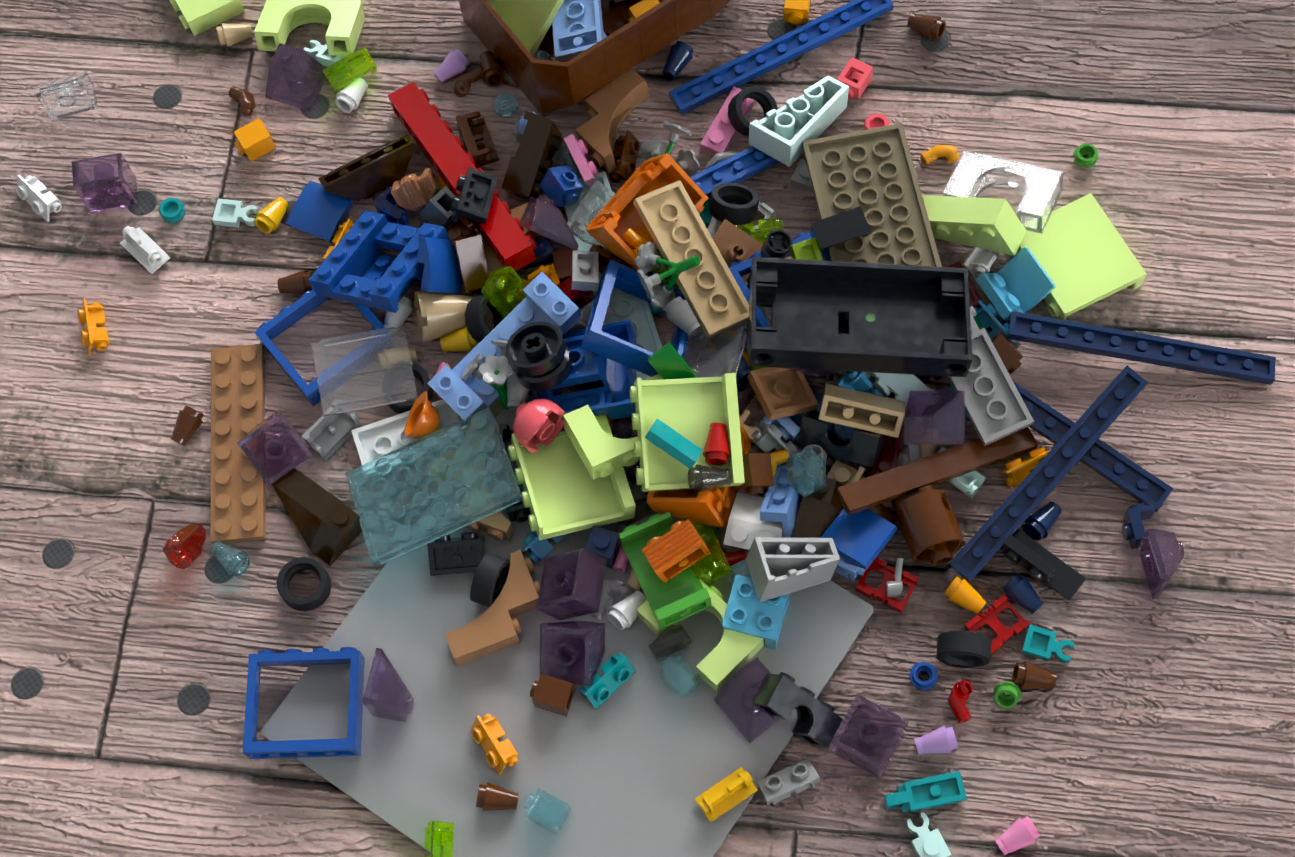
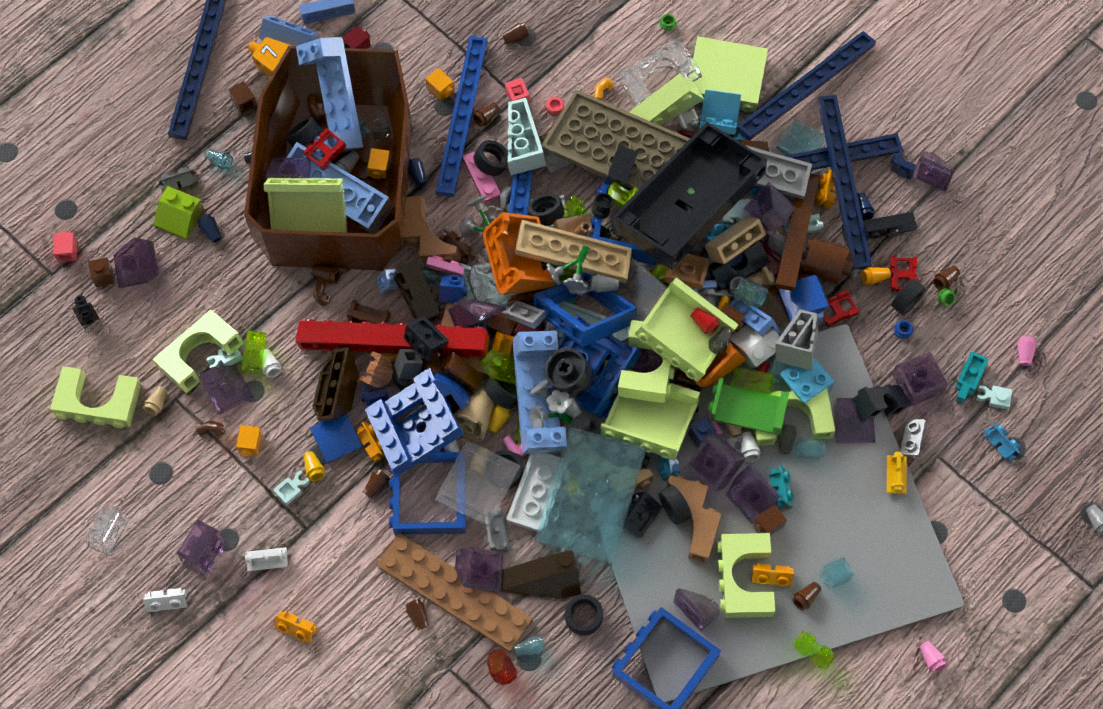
camera: 60 degrees left, 0 degrees up
teal tile [159,197,186,223] -> none
orange hat [404,391,440,440] -> none
lavender cone [433,49,470,84] -> none
clear light blue plate [493,93,518,117] -> none
coral cylinder [513,399,566,453] -> none
light orange arm [622,228,648,256] -> none
orange brick [642,519,710,583] -> none
teal tile [645,419,702,469] -> none
green tile [648,342,699,380] -> none
light grey hand [886,558,904,597] -> none
lavender cone [914,725,958,755] -> none
red arm [948,680,973,724] -> none
dark blue cone [1002,573,1044,614] -> none
teal plate [1021,624,1075,663] -> none
none -> reddish brown cone [473,103,500,127]
none -> yellowish green arch [717,533,775,618]
none -> clear light blue plate [776,119,825,155]

